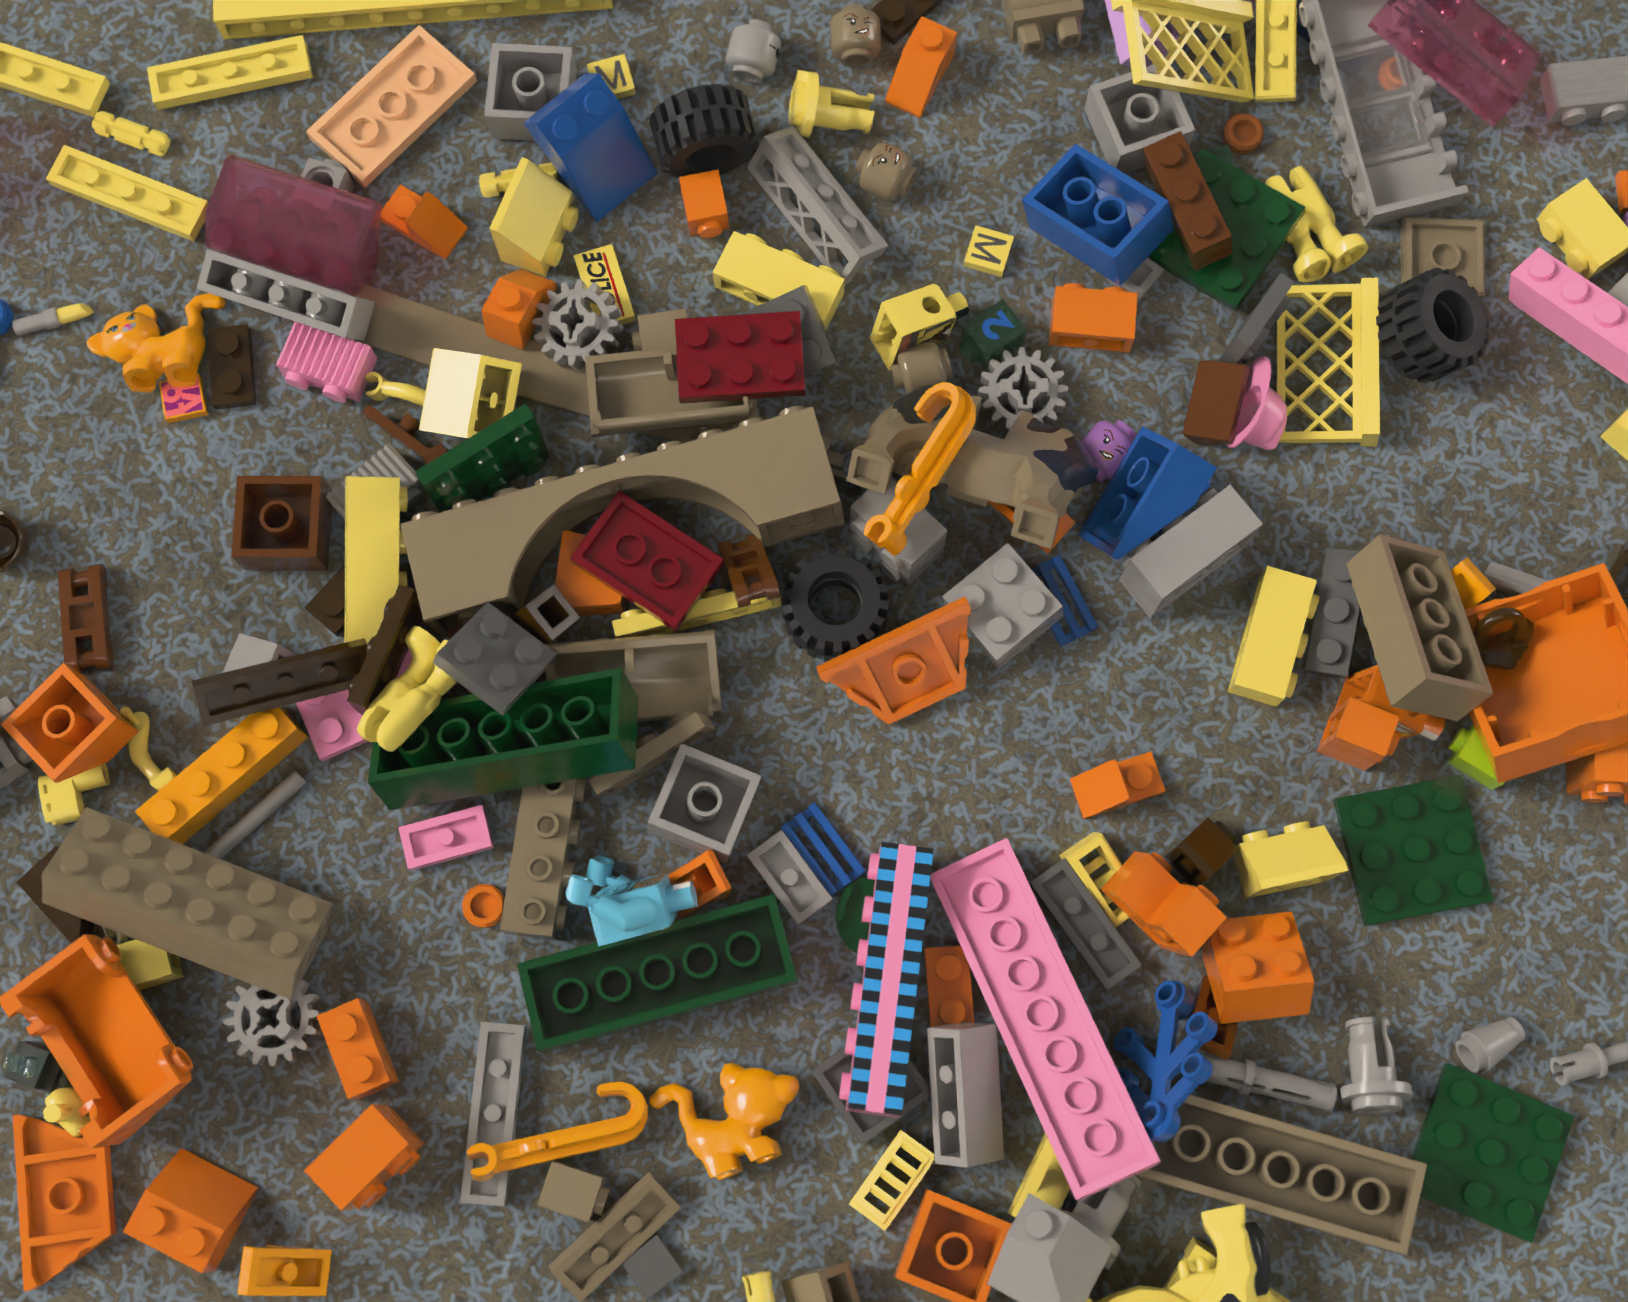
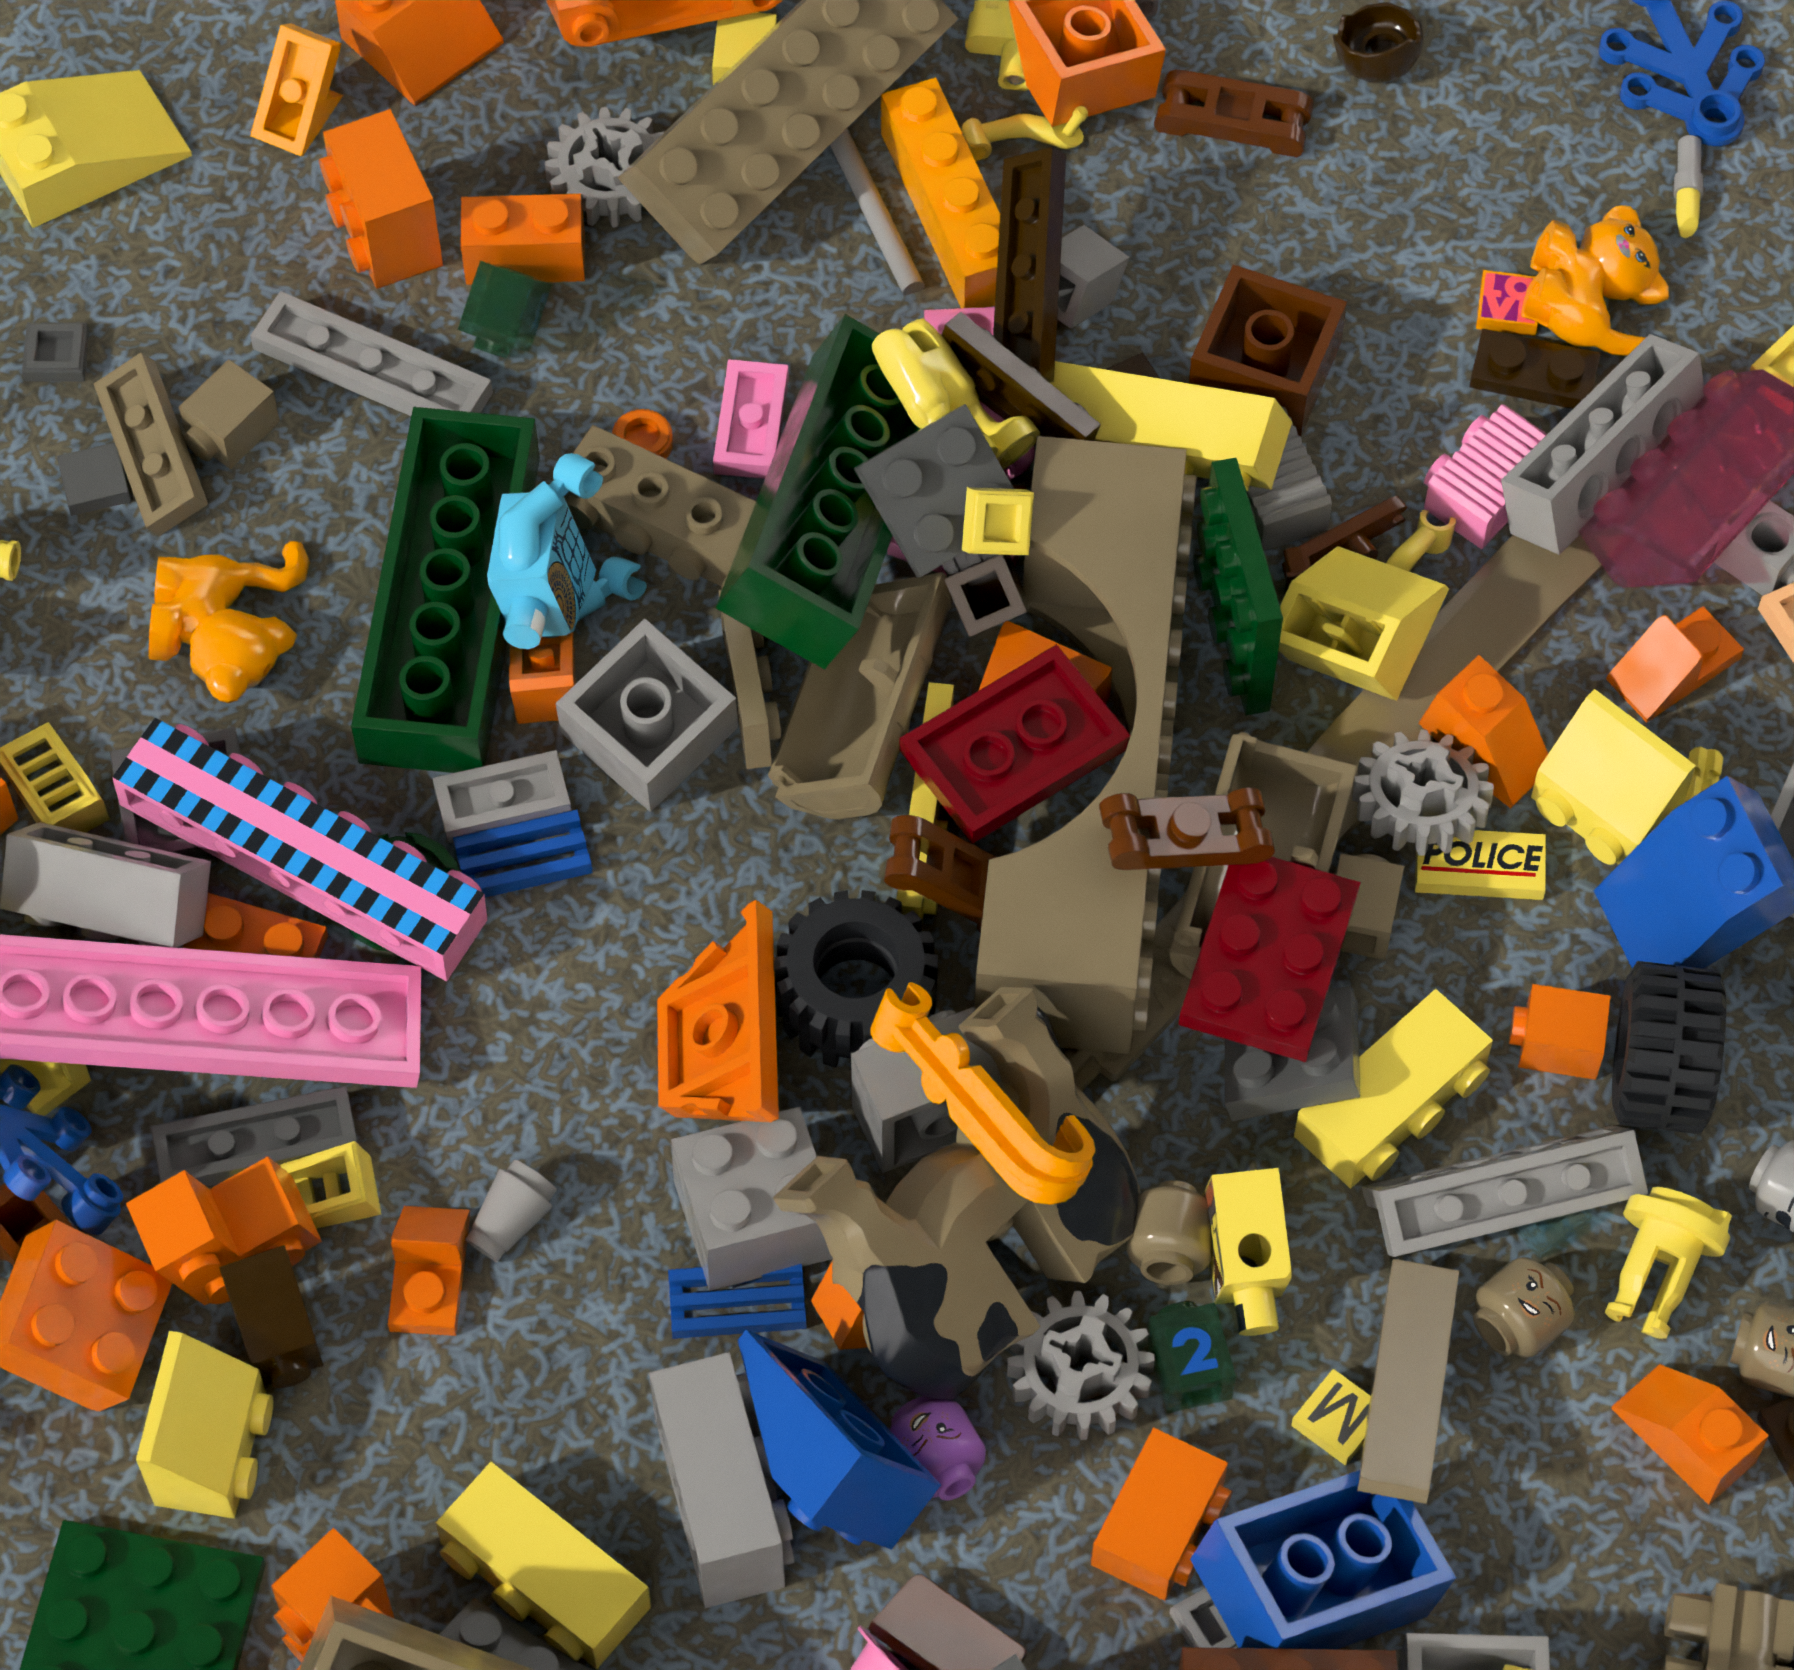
camera: 110 degrees right, 15 degrees down
light orange piece [467,1082,648,1182] -> none
none -> clear green brick [457,261,552,358]
none -> light grey cone [465,1160,557,1263]
none -> light yellow tile [962,487,1034,555]
none -> reddish brown plate [1099,788,1275,870]
none -> dark tan slope [1357,1258,1459,1504]

